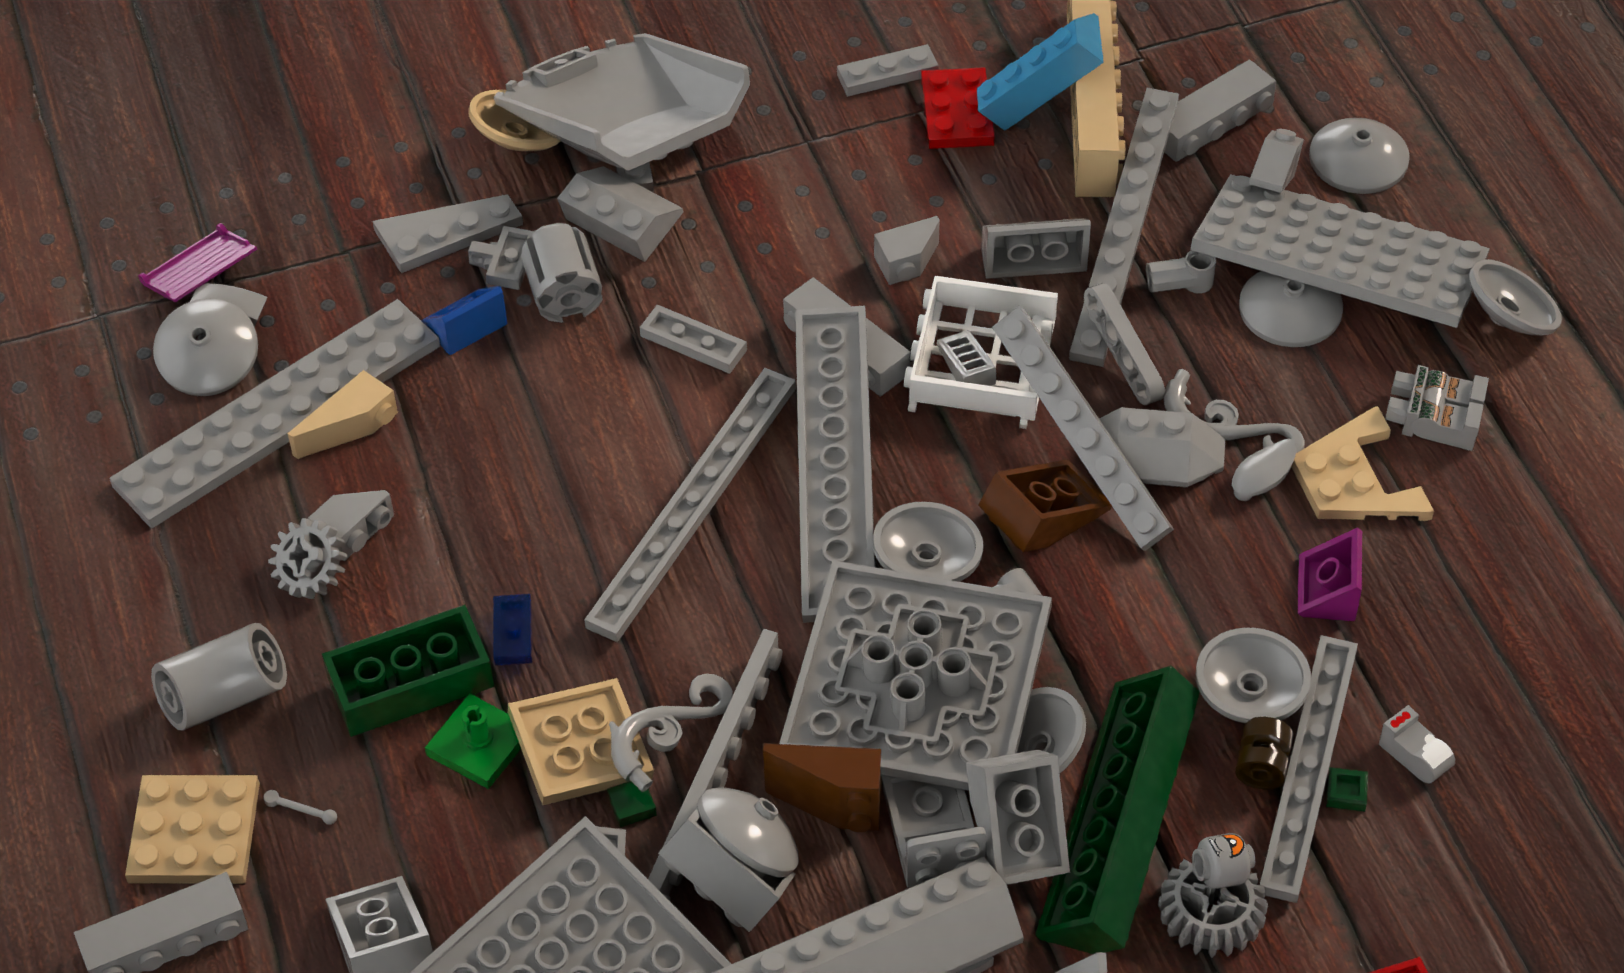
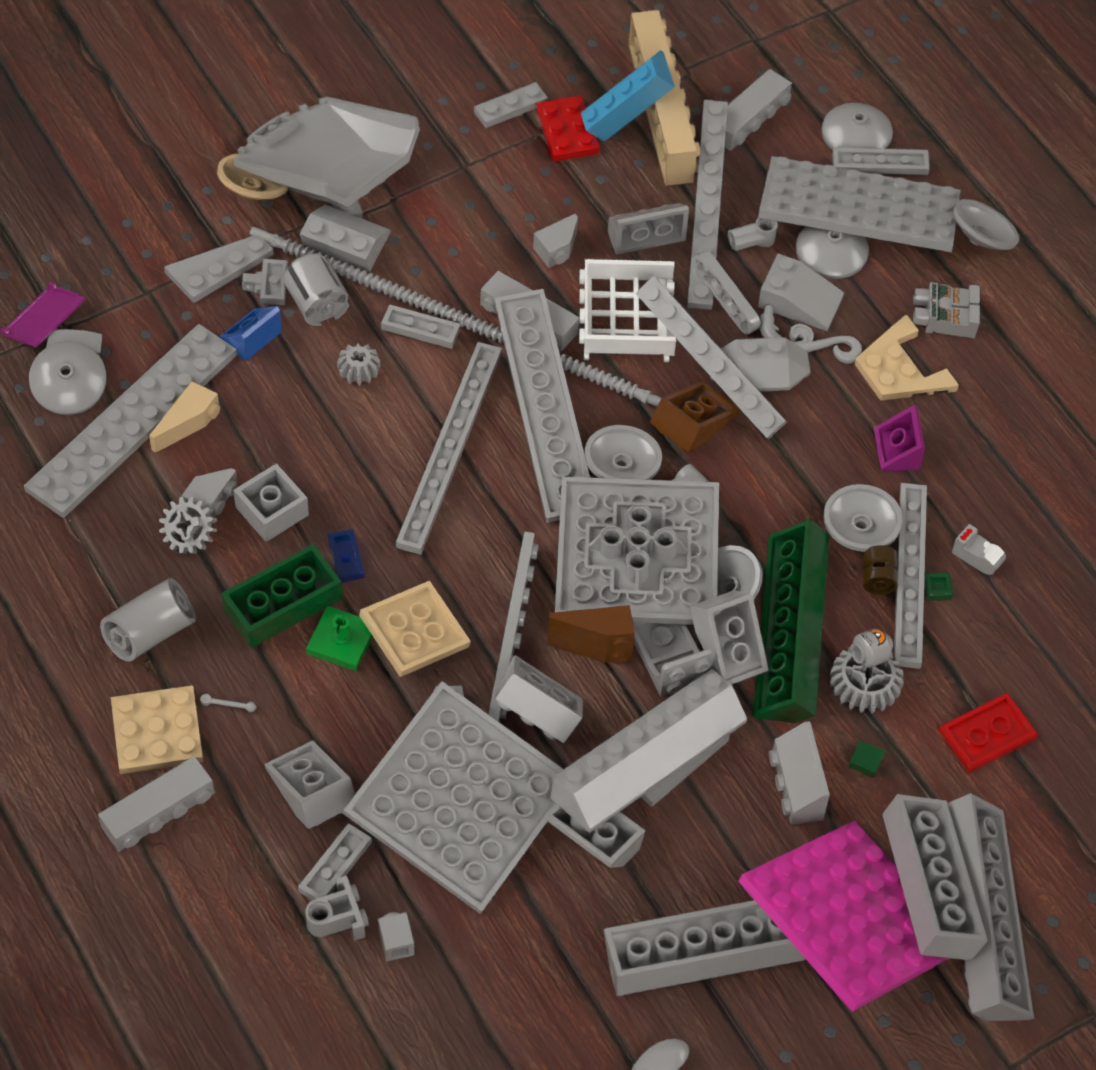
camera: 15 degrees left, 5 degrees up
dark green tile [607,781,657,828] -> none
light grey plant [609,674,733,792] -> none
light grey dish [697,787,799,877] -> none
light grey slope [937,330,996,386] -> none
light grey arm [1232,439,1296,501] -> none
light grey slope [1249,129,1304,193] -> none
none -> light grey brick [234,463,309,542]
none -> light grey hose [250,226,661,407]
none -> light grey gear [337,342,380,386]
none -> light grey slope [758,254,844,331]
none -> light grey plate [832,147,929,175]

